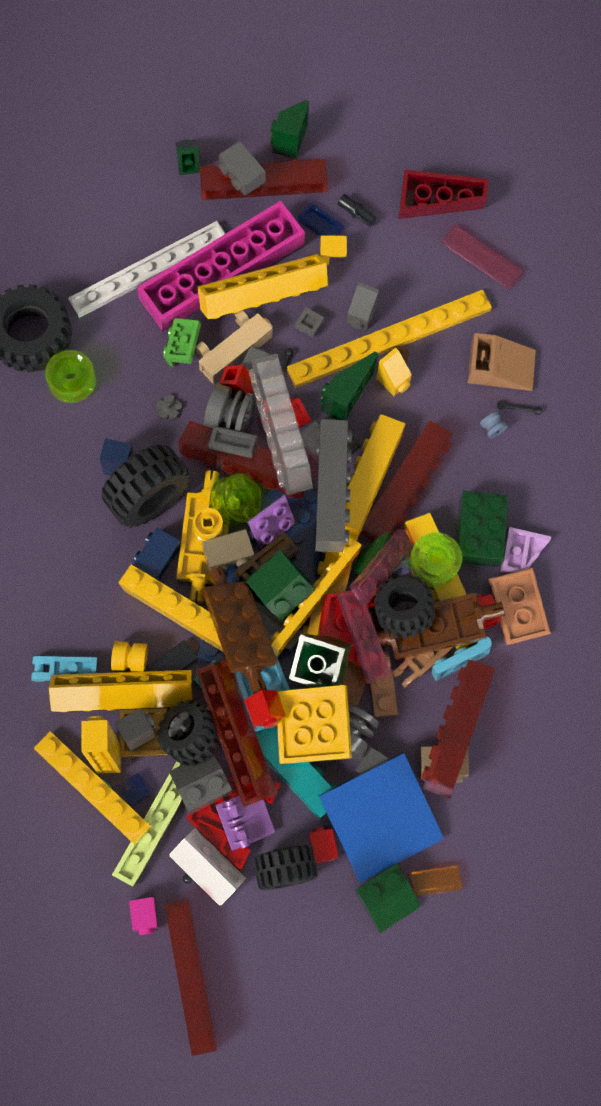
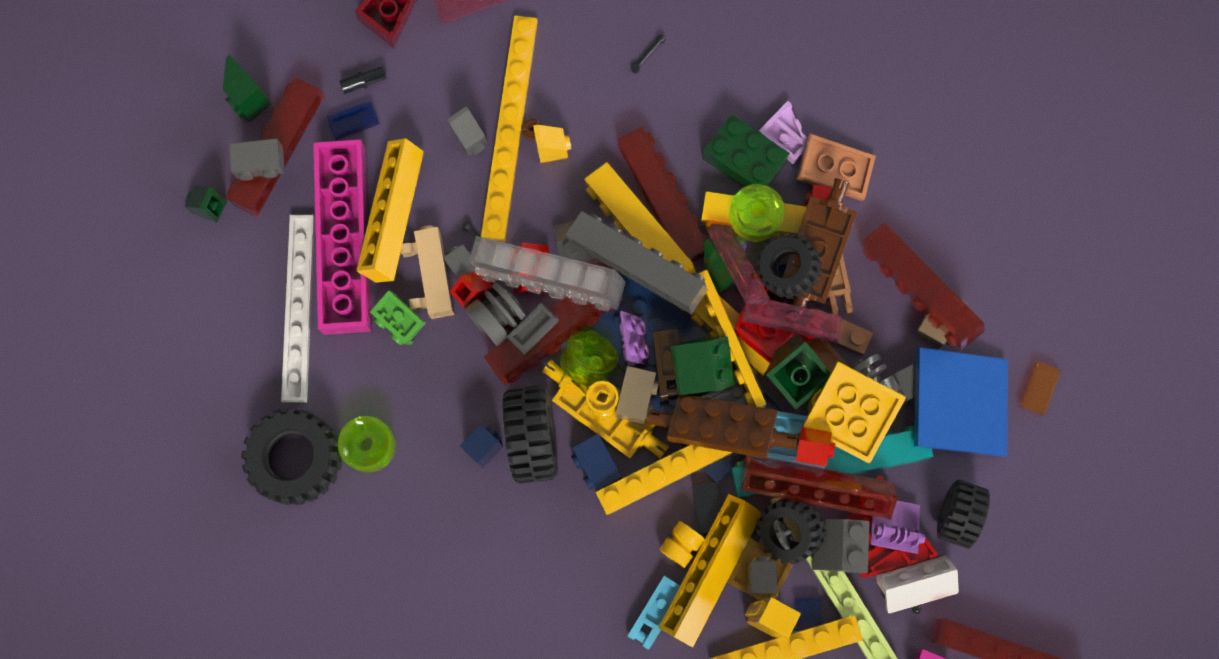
camera: 50 degrees left, 5 degrees up
dark grey plant [155,394,182,420] -> none
dark grey plate [295,307,324,338] -> none
red brick [308,826,338,863] -> none
yellow panel [320,236,347,265] -> none
dark green slope [320,351,379,420] -> none
dark green slope [354,863,421,933] -> none
medium azure plate [432,636,492,681] -> none
medium nougat slope [467,333,536,391] -> none
sand blue wheel [480,411,508,439] -> none

